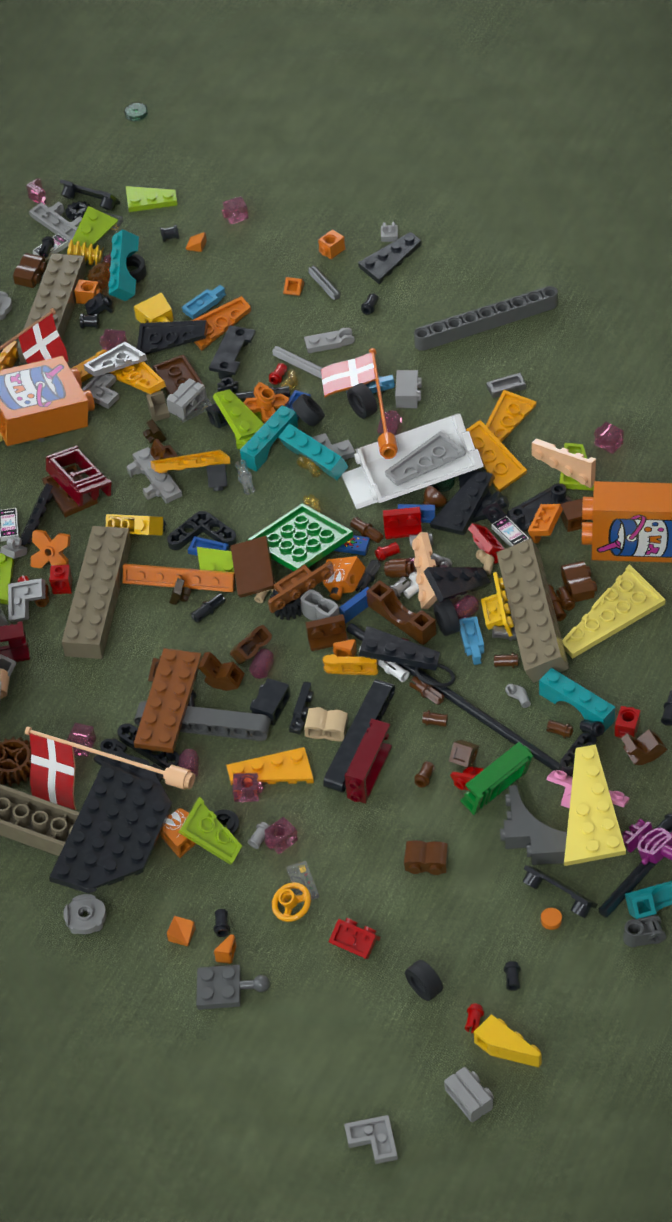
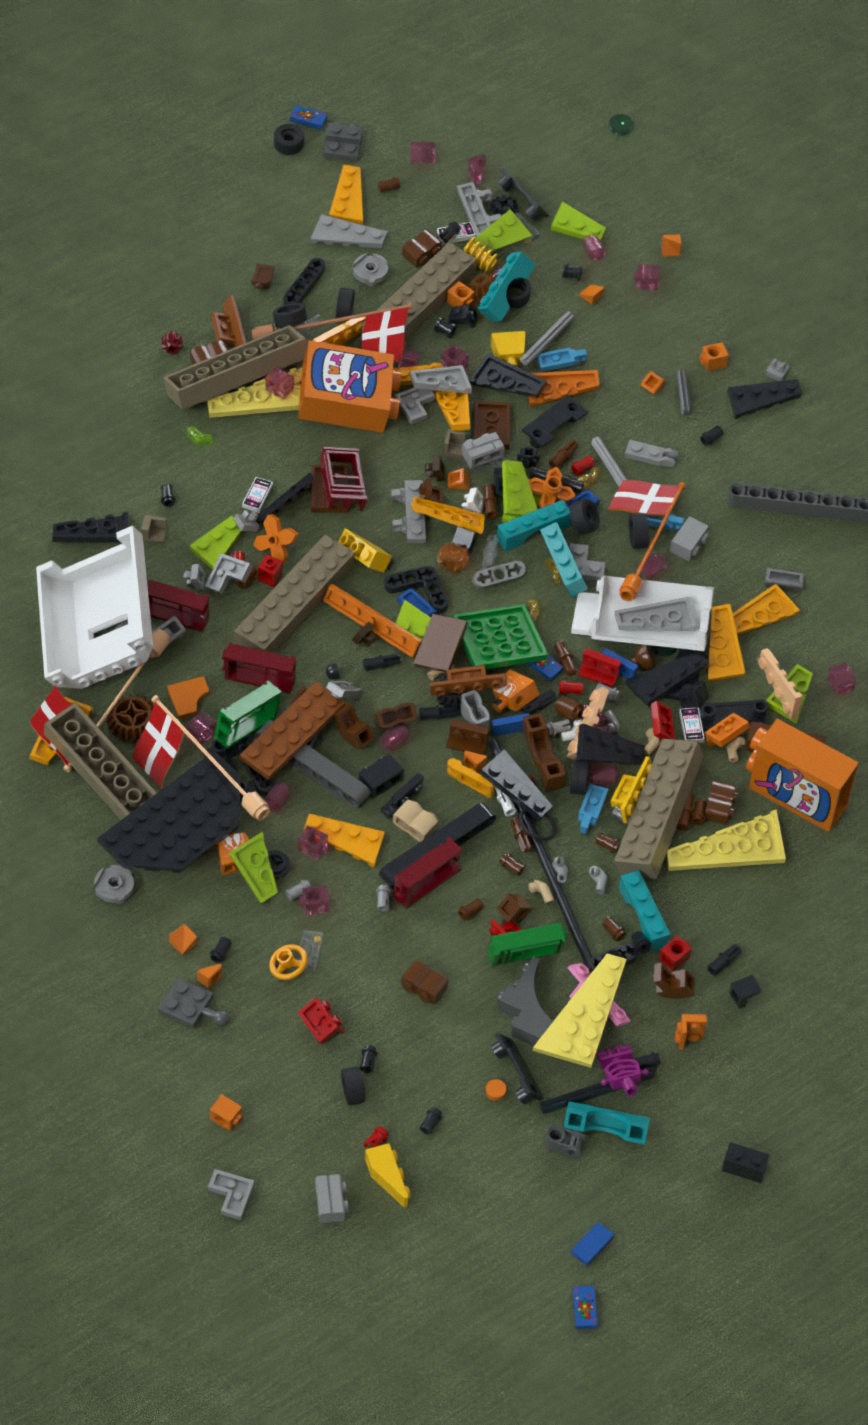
camera: 20 degrees right, 5 degrees up
none -> orange tile [167,676,210,719]
none -> orange brick [210,1094,243,1131]
none -> green door [214,681,282,749]
none -> dark red door [222,642,296,694]
none -> black hinge [326,663,340,679]
none -> light grey hinge [326,681,363,700]
none -> black pin [360,1045,378,1073]
none -> light grey pin [376,885,391,912]
none -> clear pink panel [398,340,420,367]
none -> black axle [419,705,458,721]
none -> clear orange gear [437,542,469,573]
none -> orange slope [447,468,470,490]
none -> white tile [462,488,484,513]
none -> light grey beam [472,561,525,588]
none -> reddish brown pin [483,484,498,519]
none -> light grey axle [520,311,574,366]
none -> tan arm [528,880,554,904]
none -> reddish brown axle [548,440,579,469]
none -> light grey arm [552,856,568,883]
none -> clear pink brick [583,235,606,260]
none -> orange slope [661,234,681,256]
none -> tan arm [726,736,745,763]

